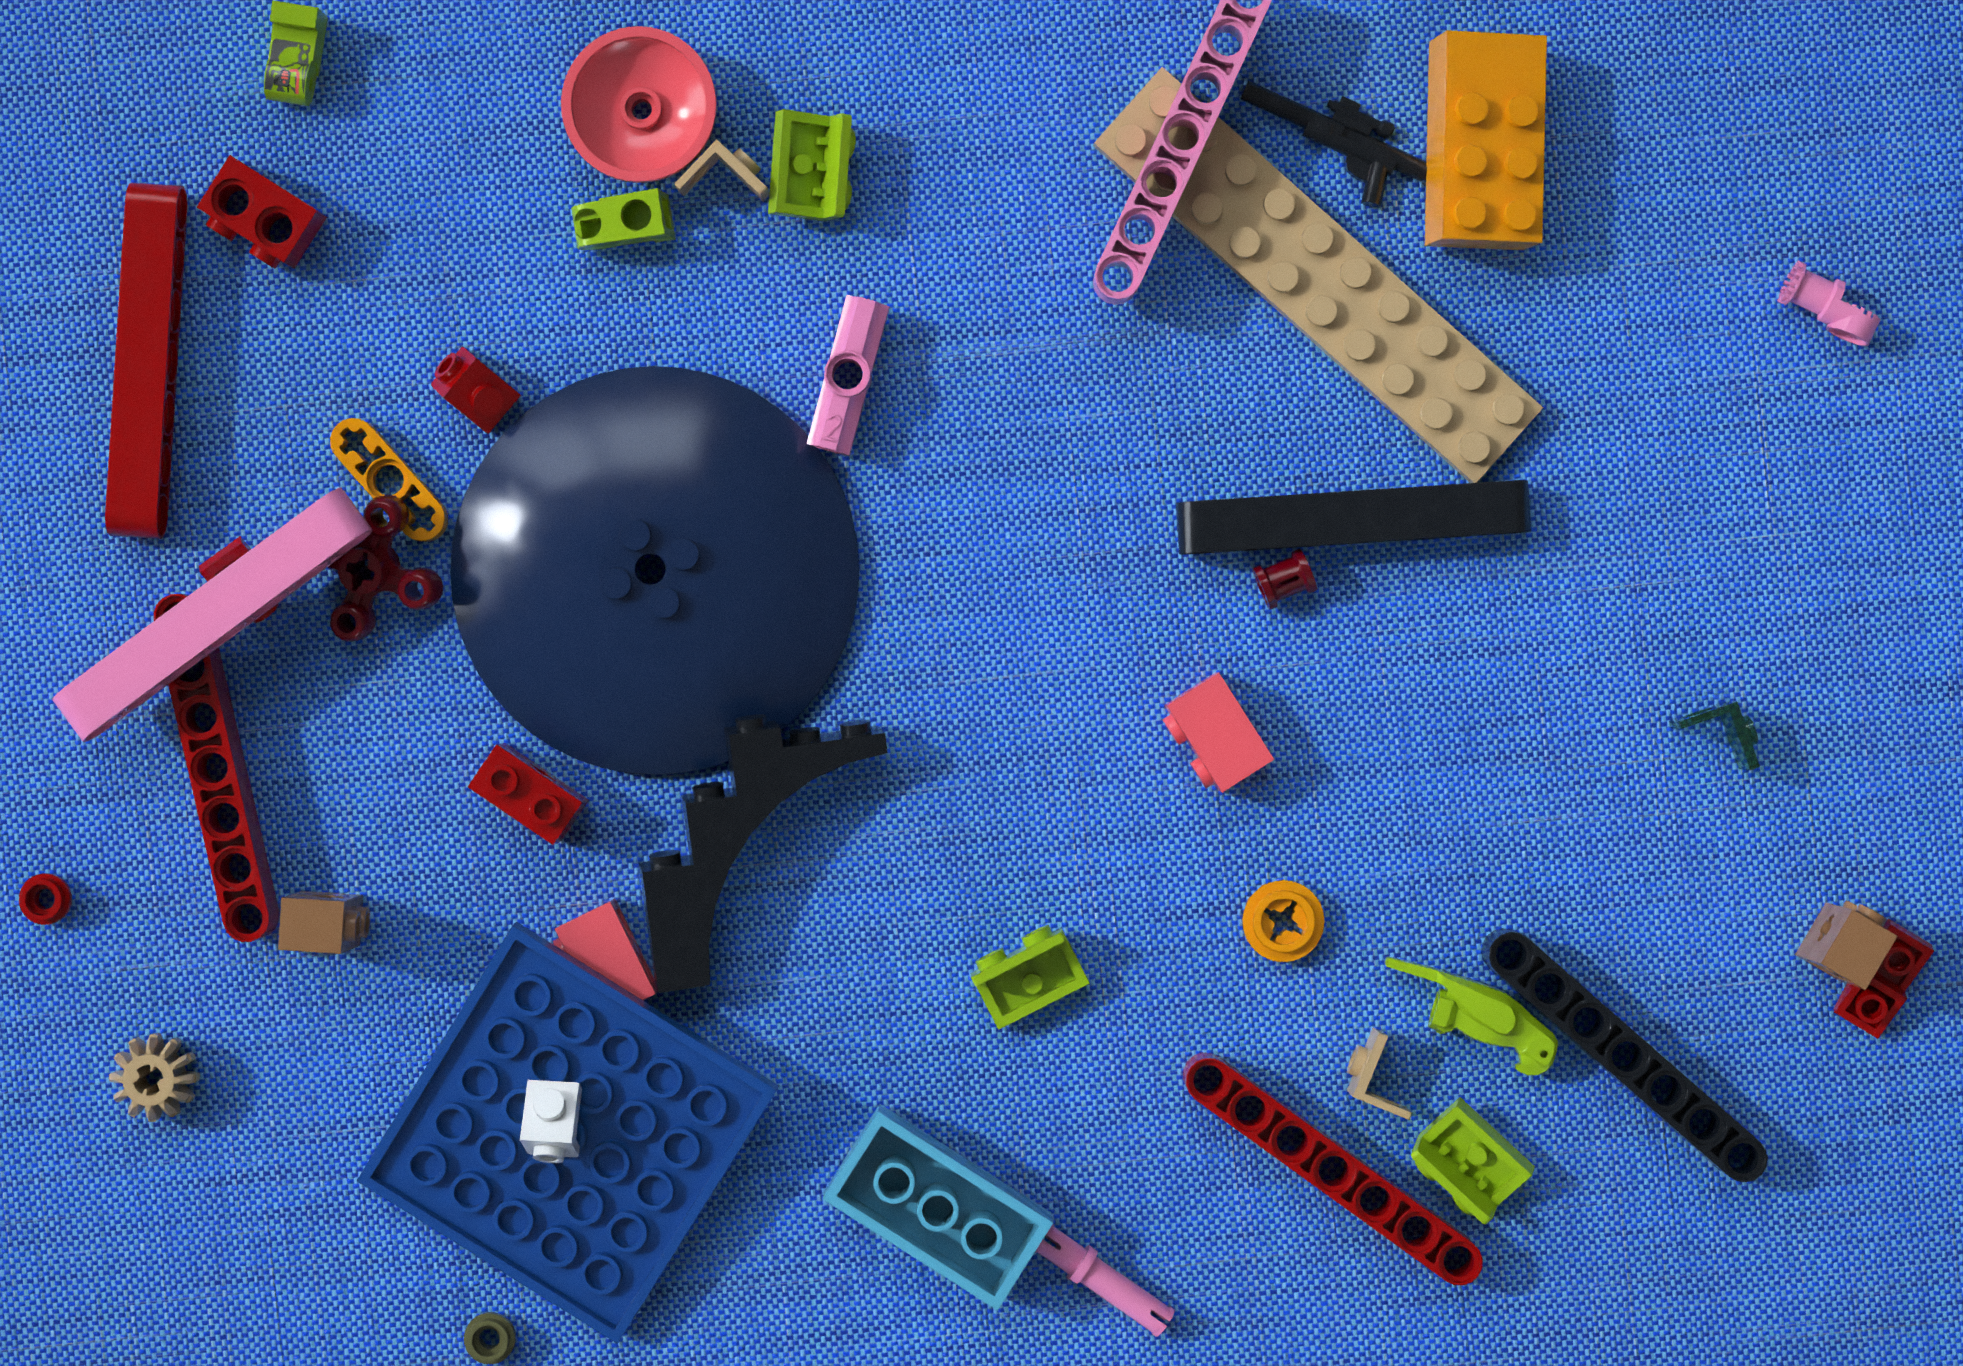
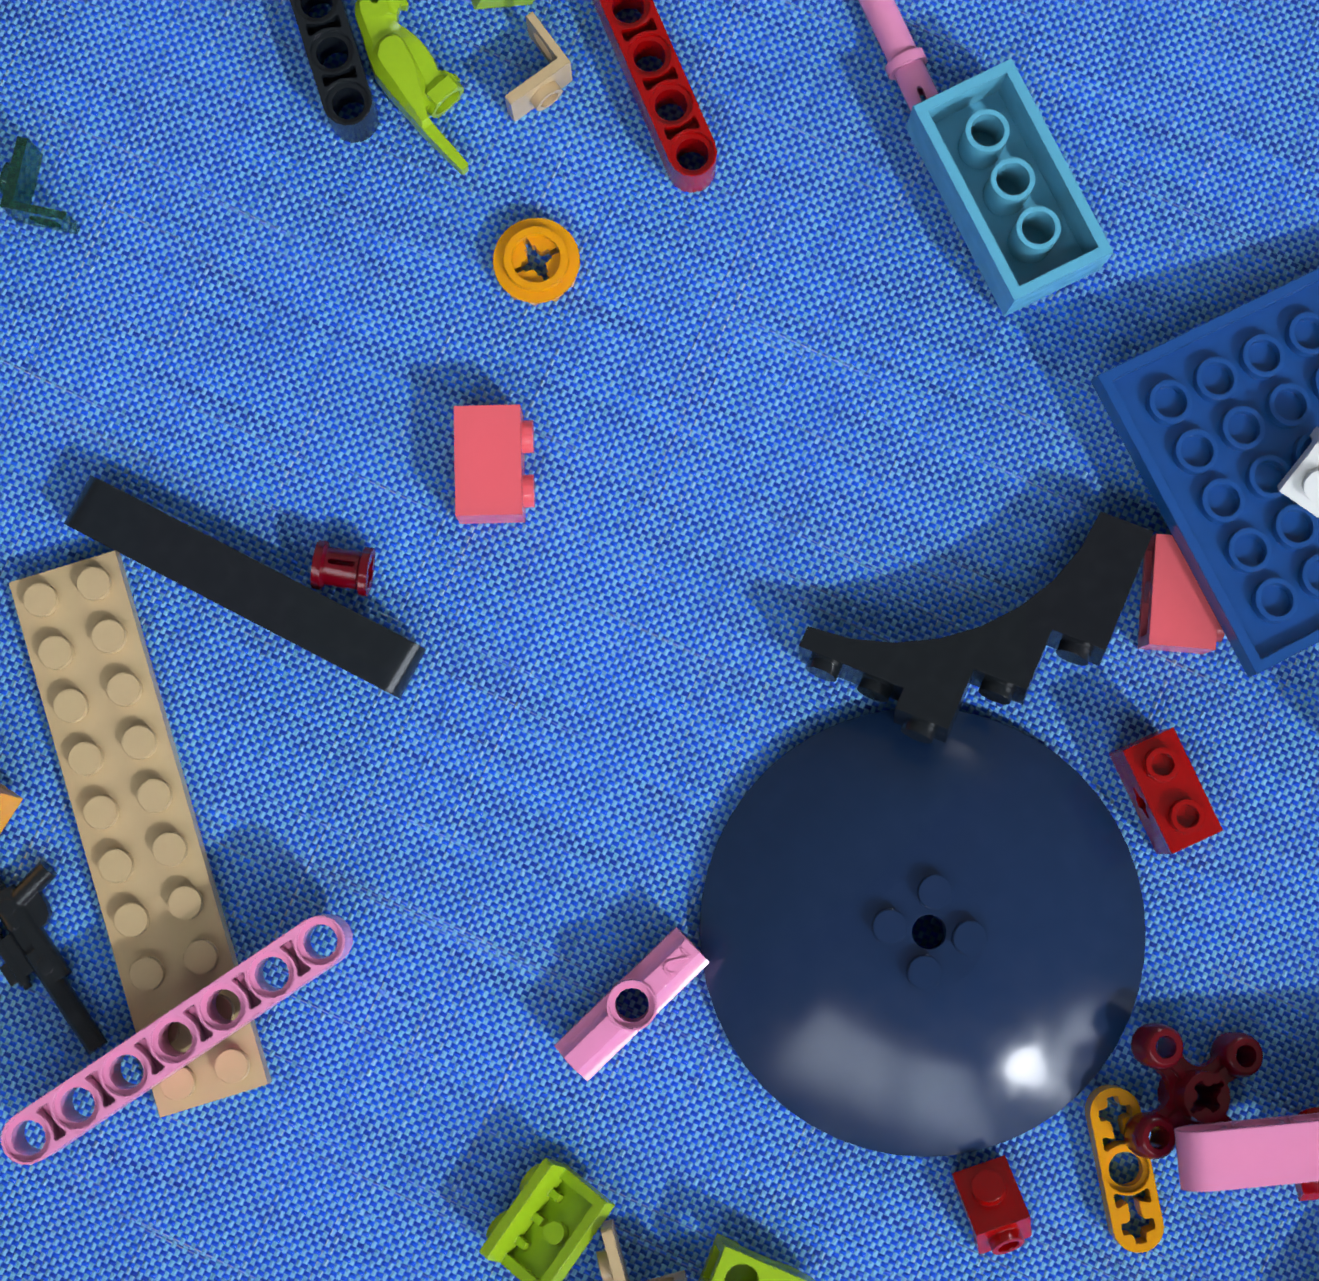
camera: 150 degrees left, 5 degrees down
lime bracket [970,924,1090,1030] -> none

